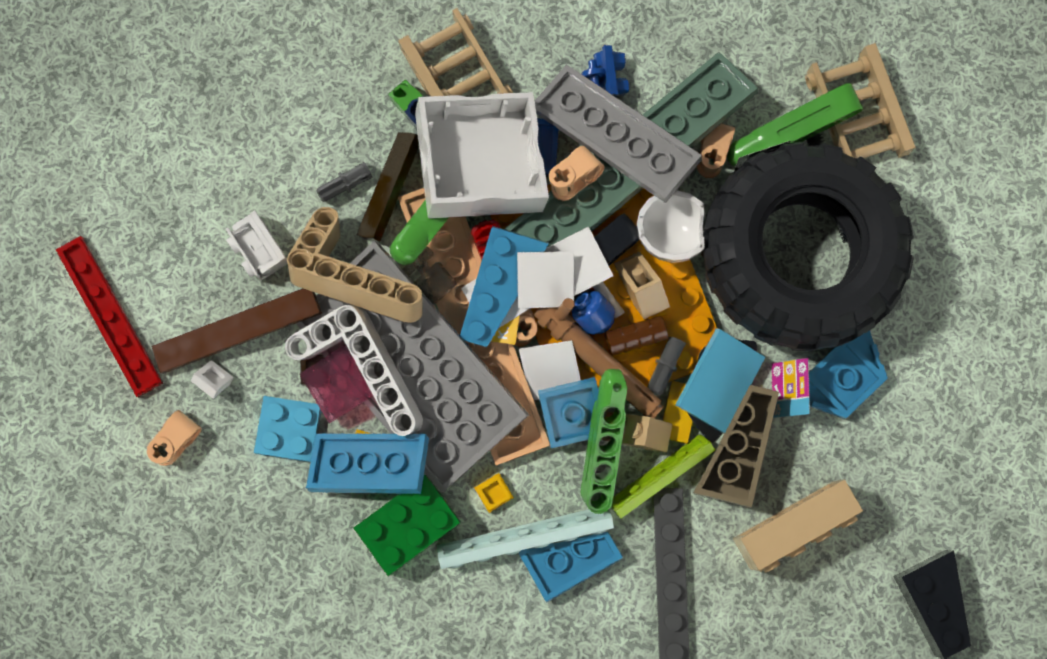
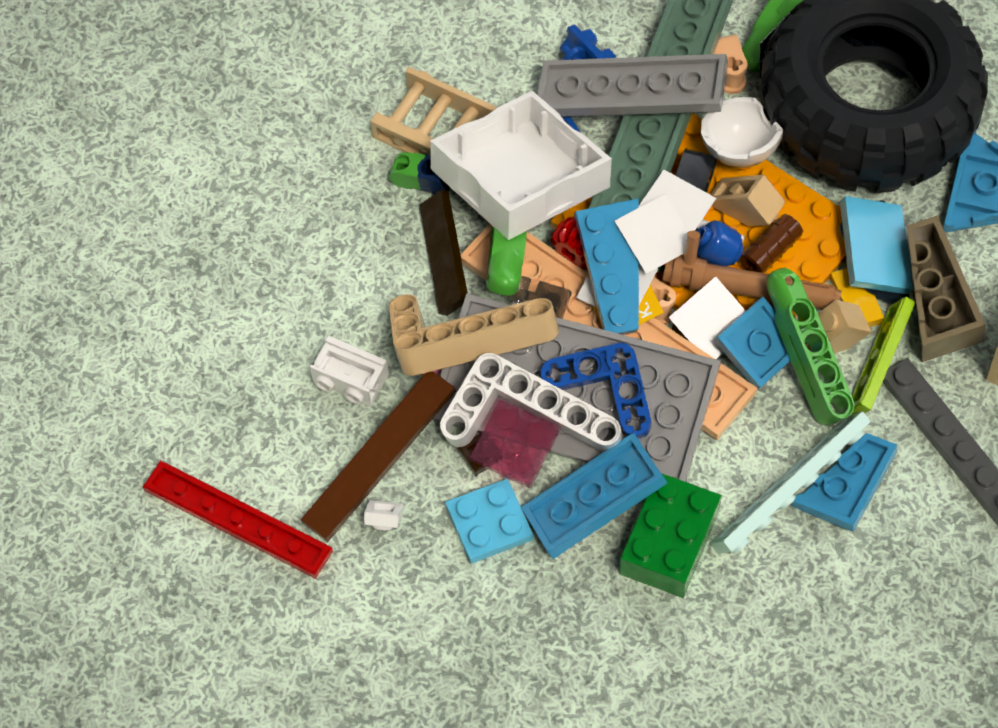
camera: 30 degrees left, 20 degrees down
light nougat piece [147,410,202,466] -> none
dark grey axle [316,162,373,202] -> none
yellow tile [474,473,514,513] -> none
light nougat piece [549,146,605,201] -> none
dark grey axle [647,336,686,395] -> none
sticker [772,358,810,418] -> none
none -> blue beam [541,343,652,439]

